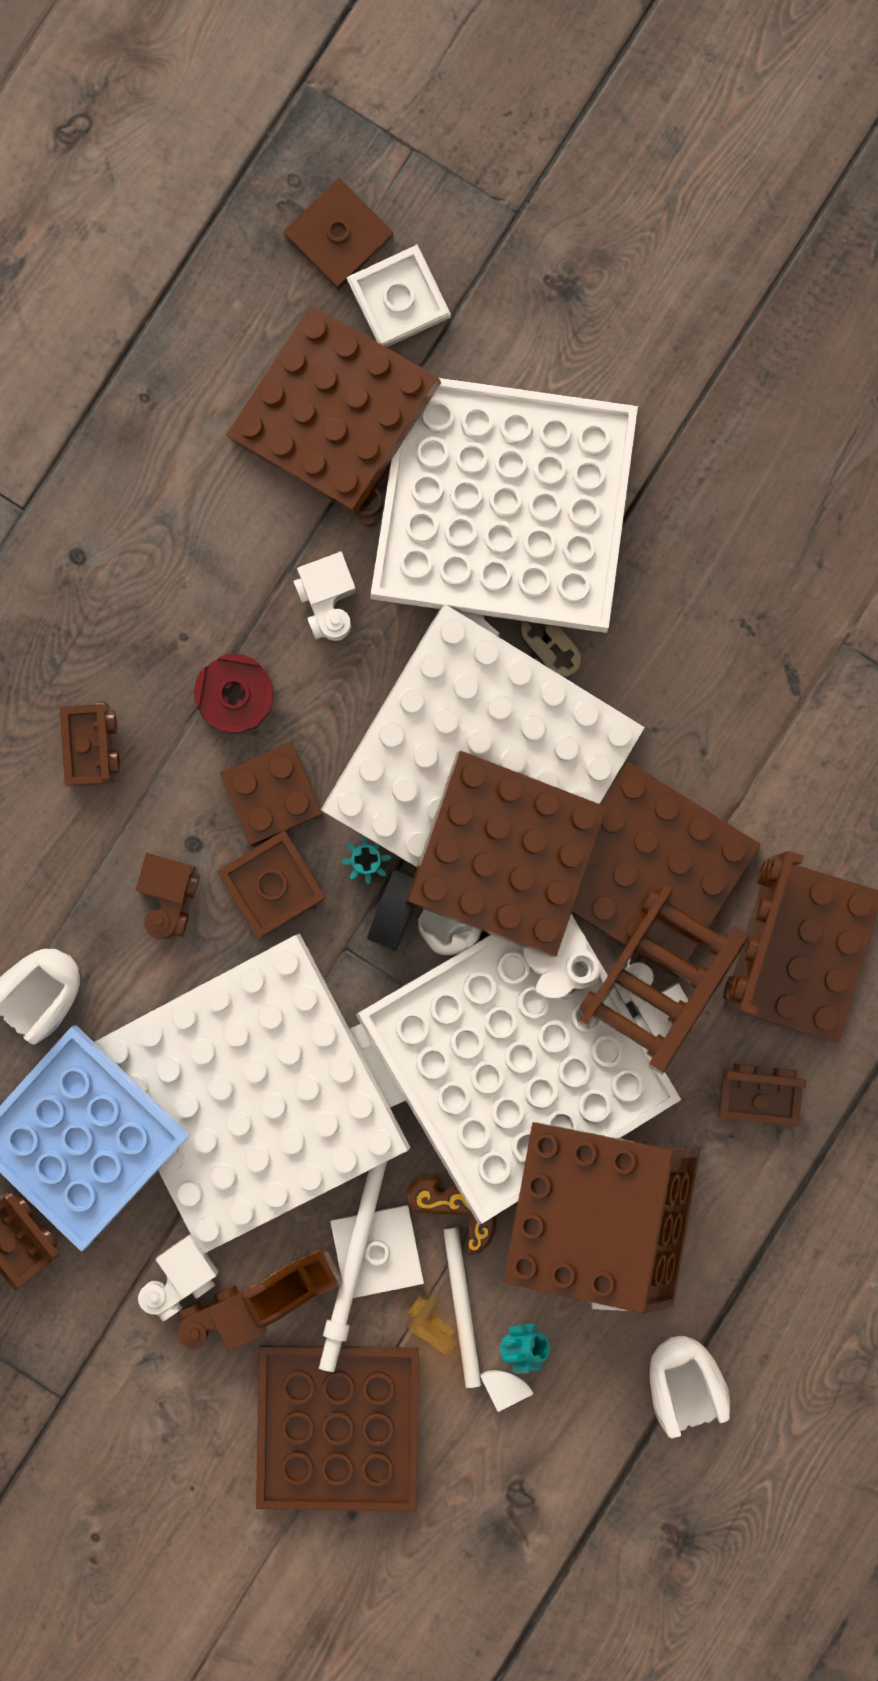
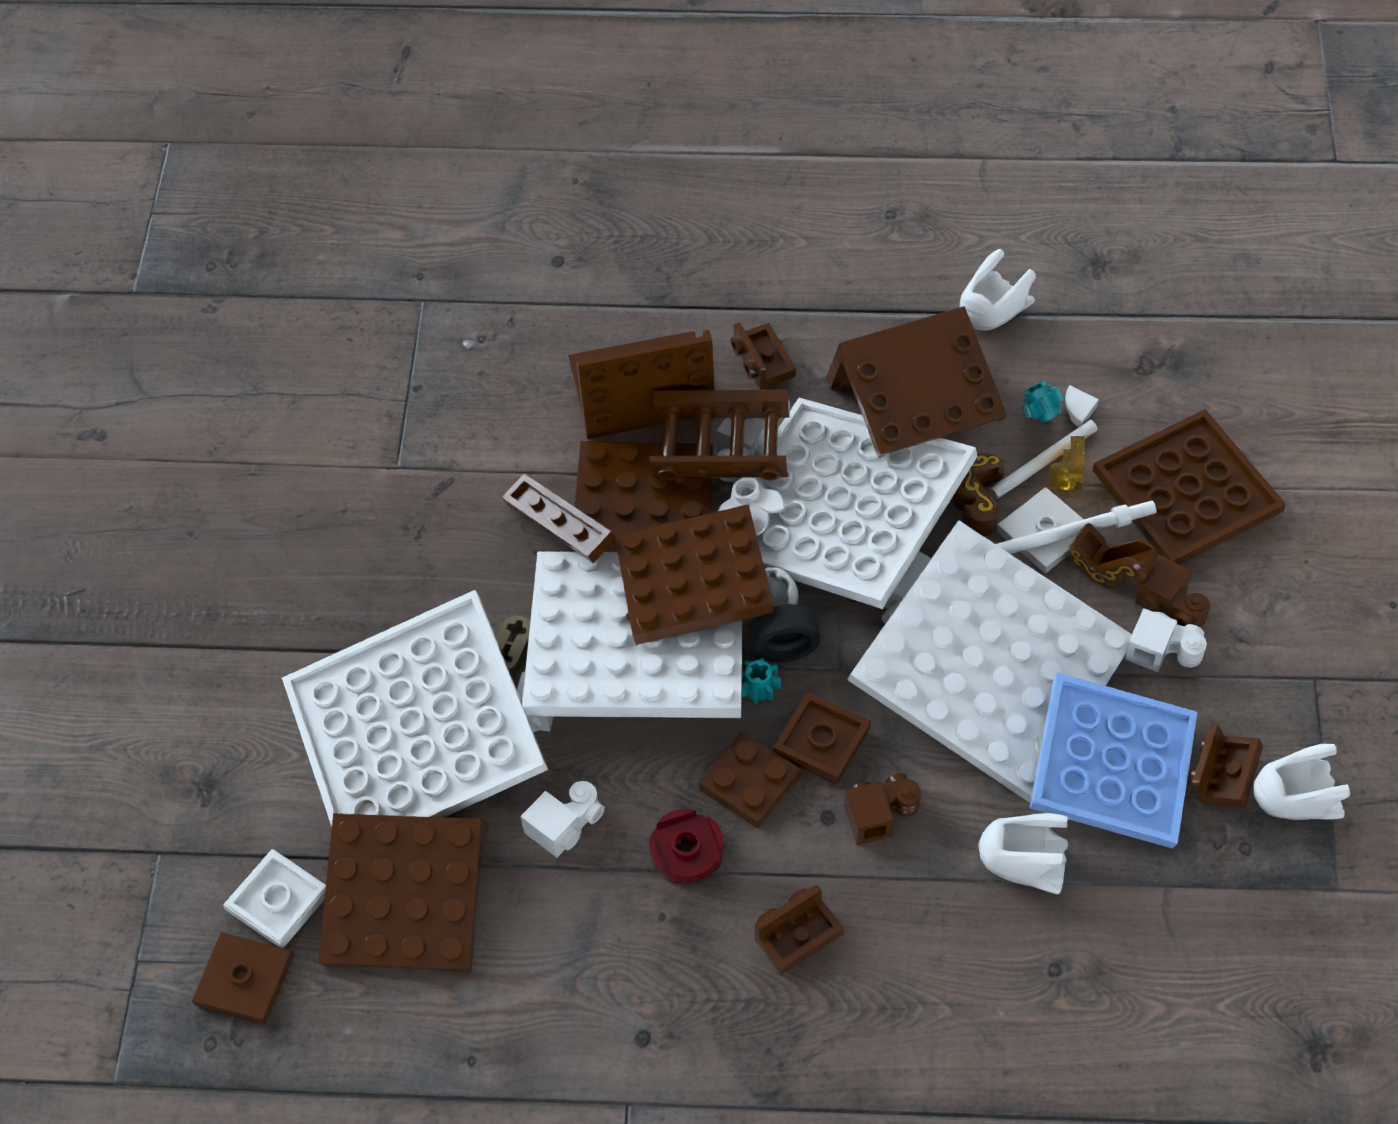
camera: 115 degrees left, 30 degrees down
none -> plate [502,474,616,563]

